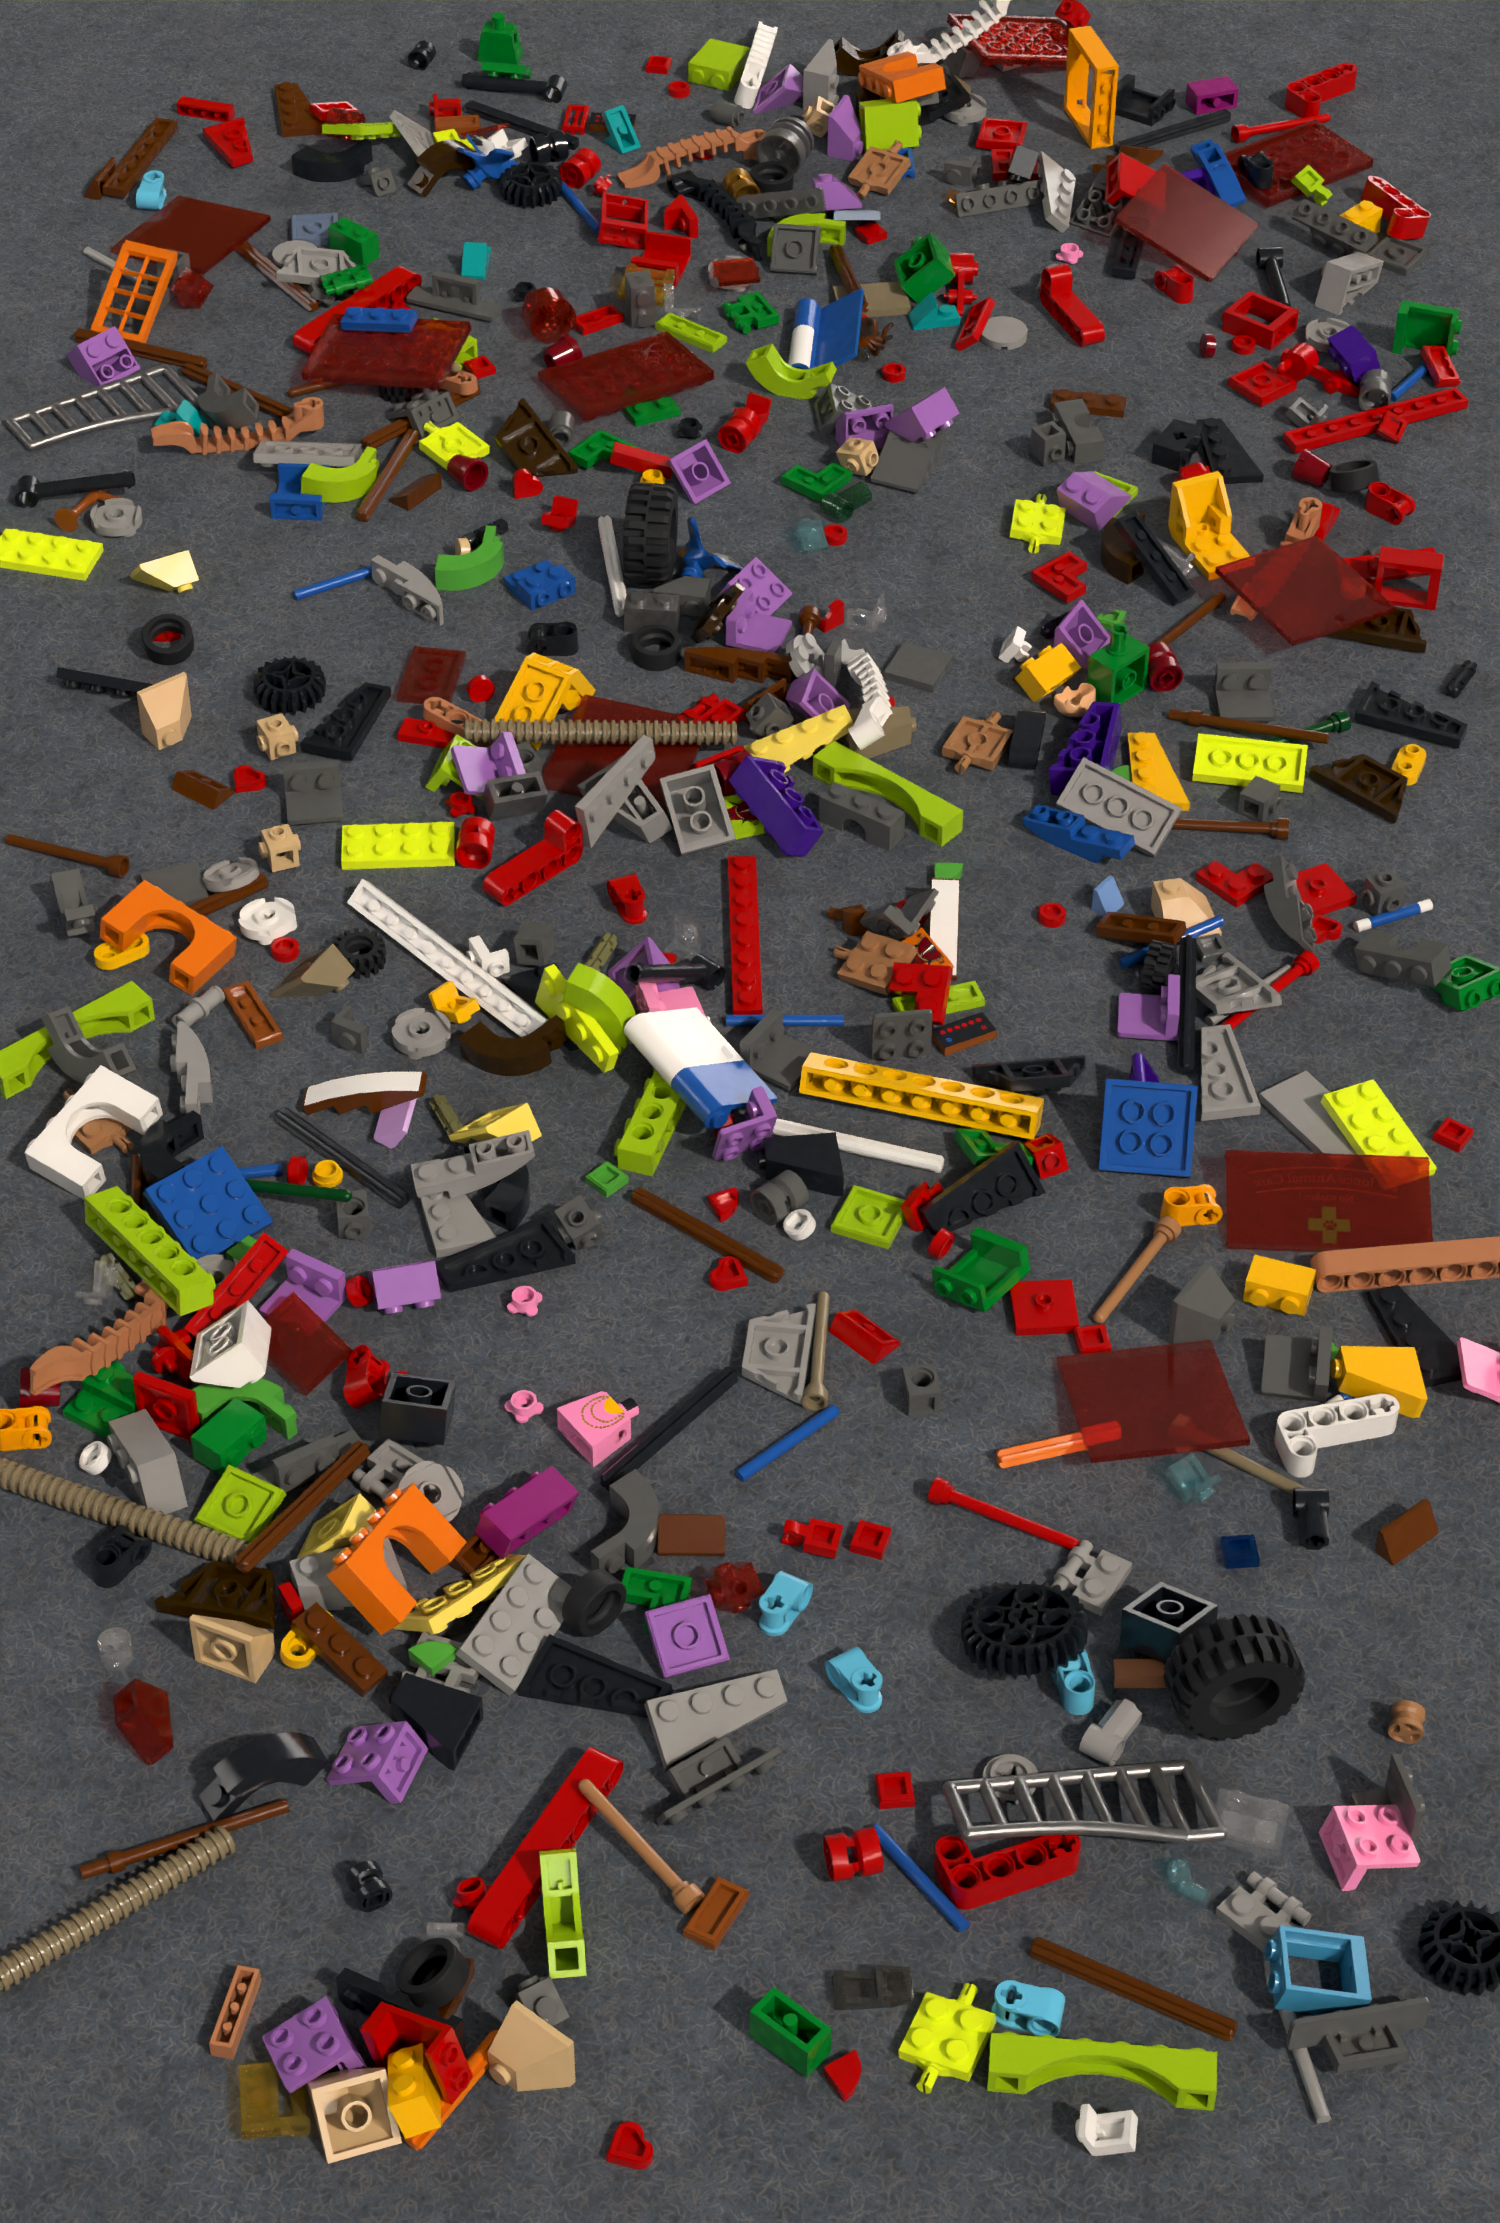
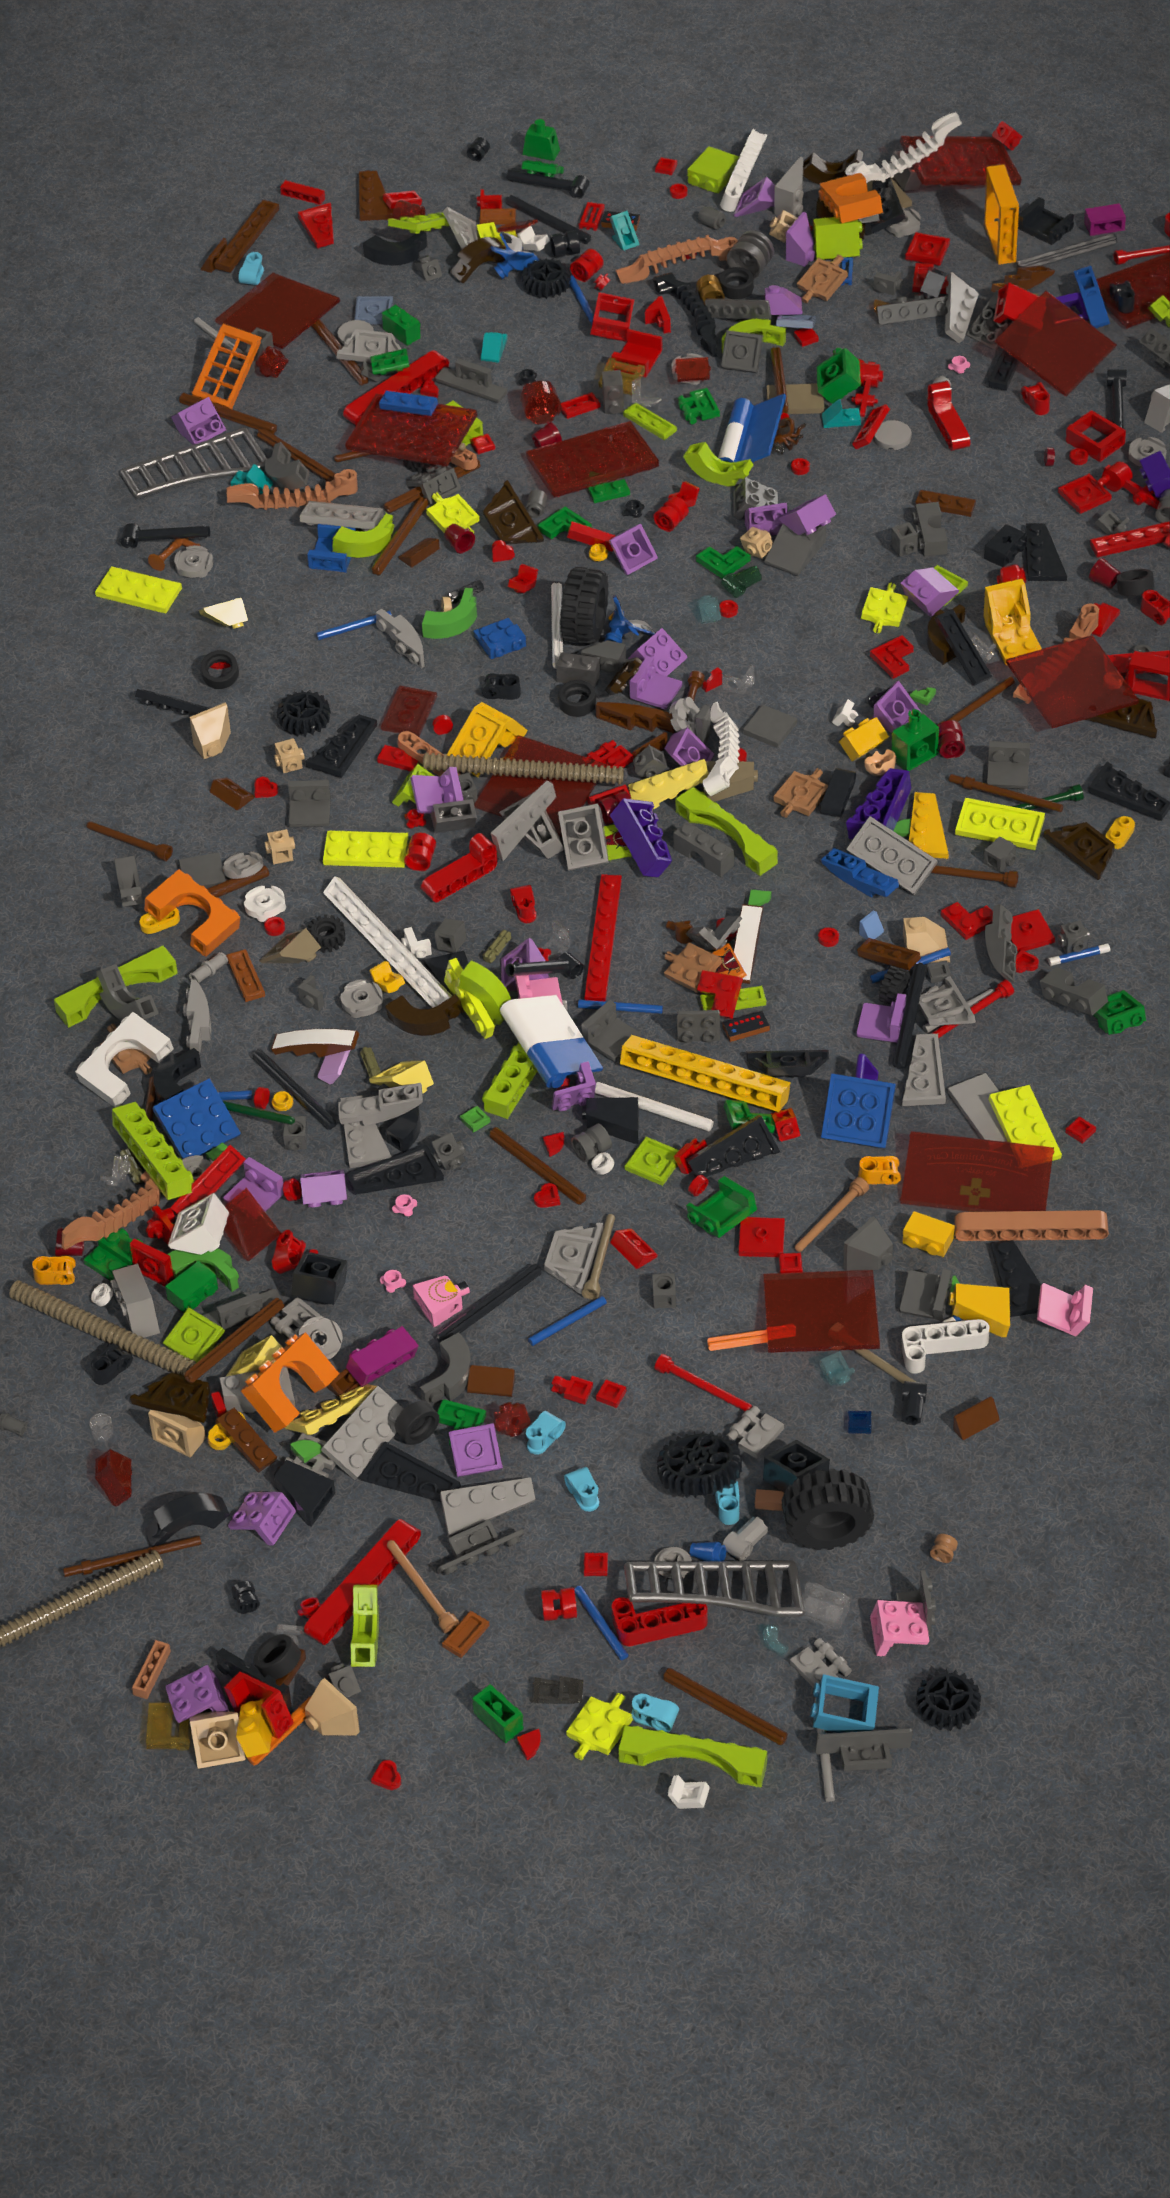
camera: 10 degrees right, 5 degrees up
none -> blue cone [690,1542,726,1561]

